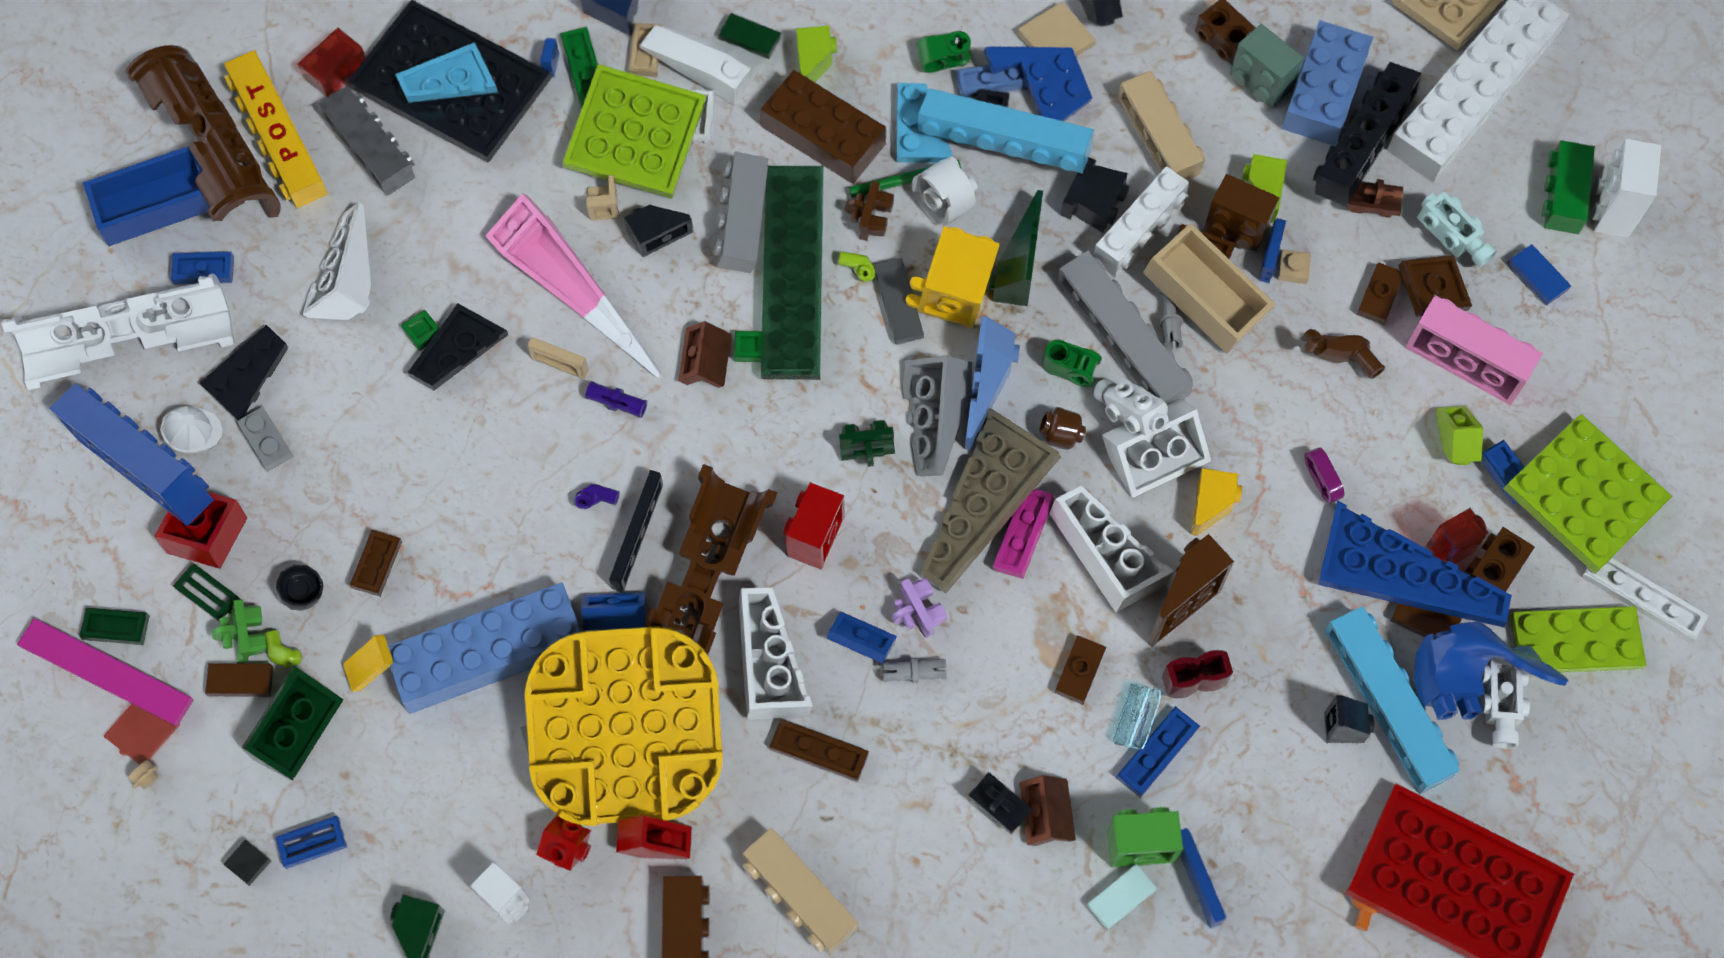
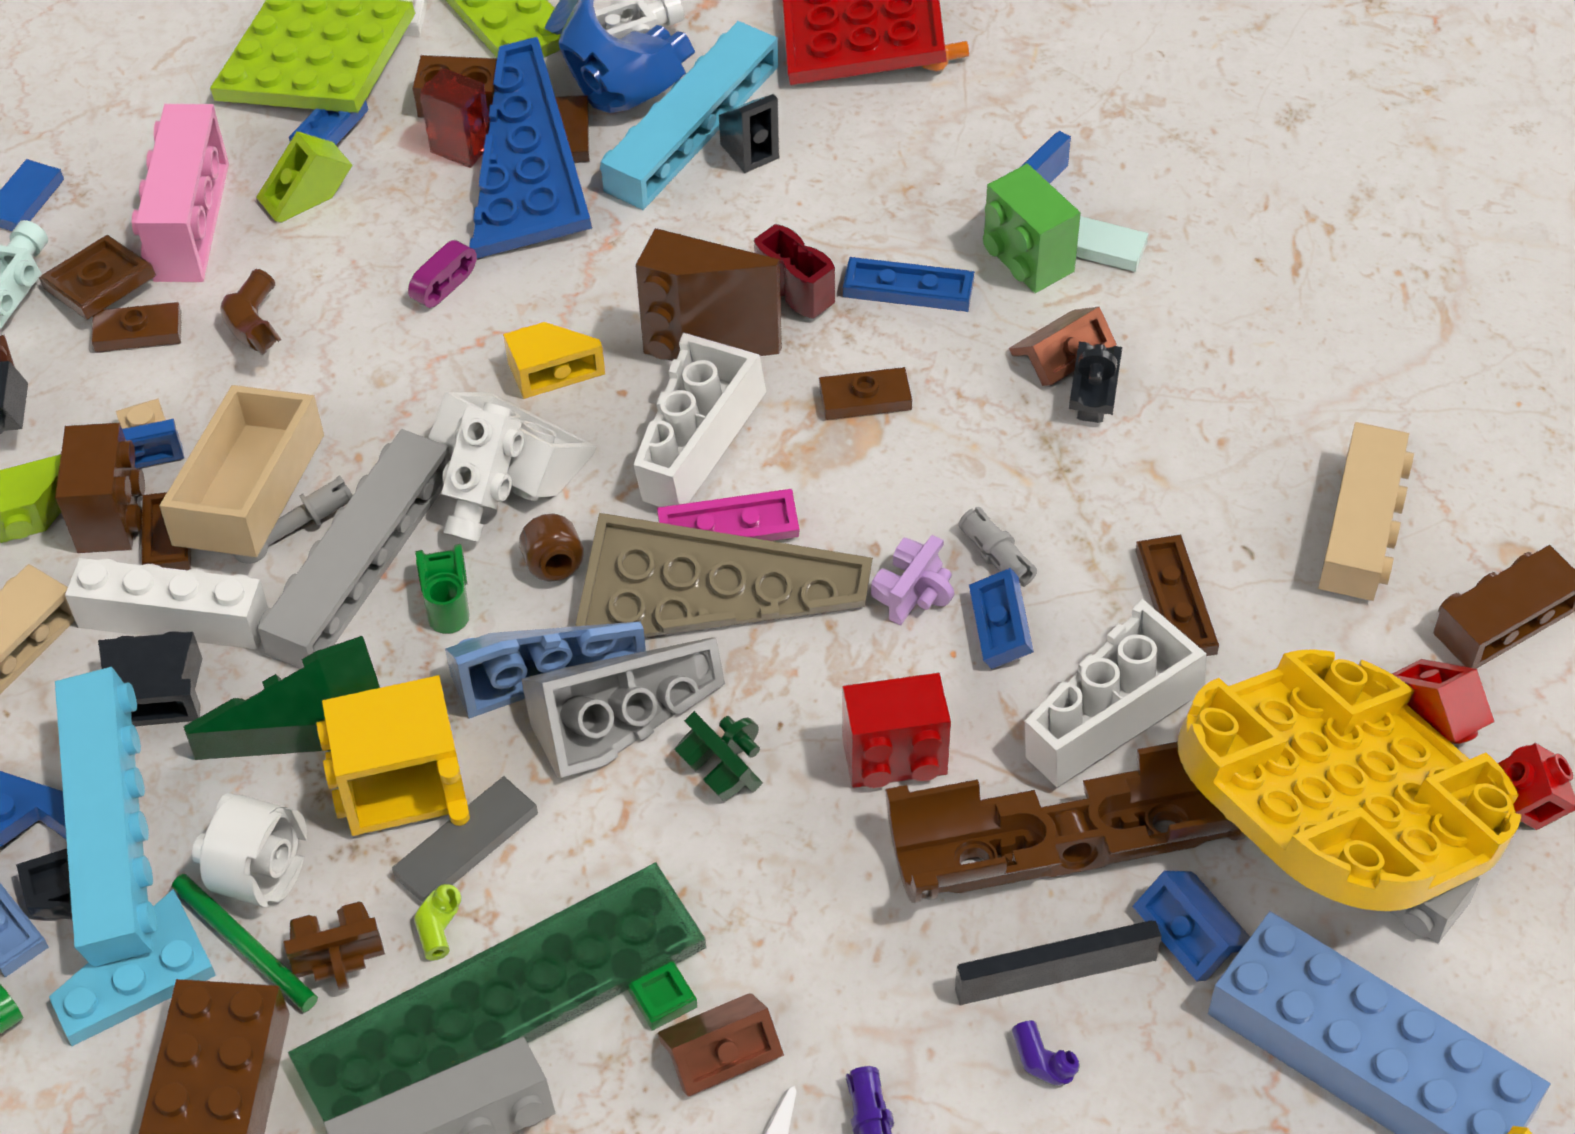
camera: 120 degrees left, 15 degrees down
clear light blue tile [1112,684,1163,750] -> none

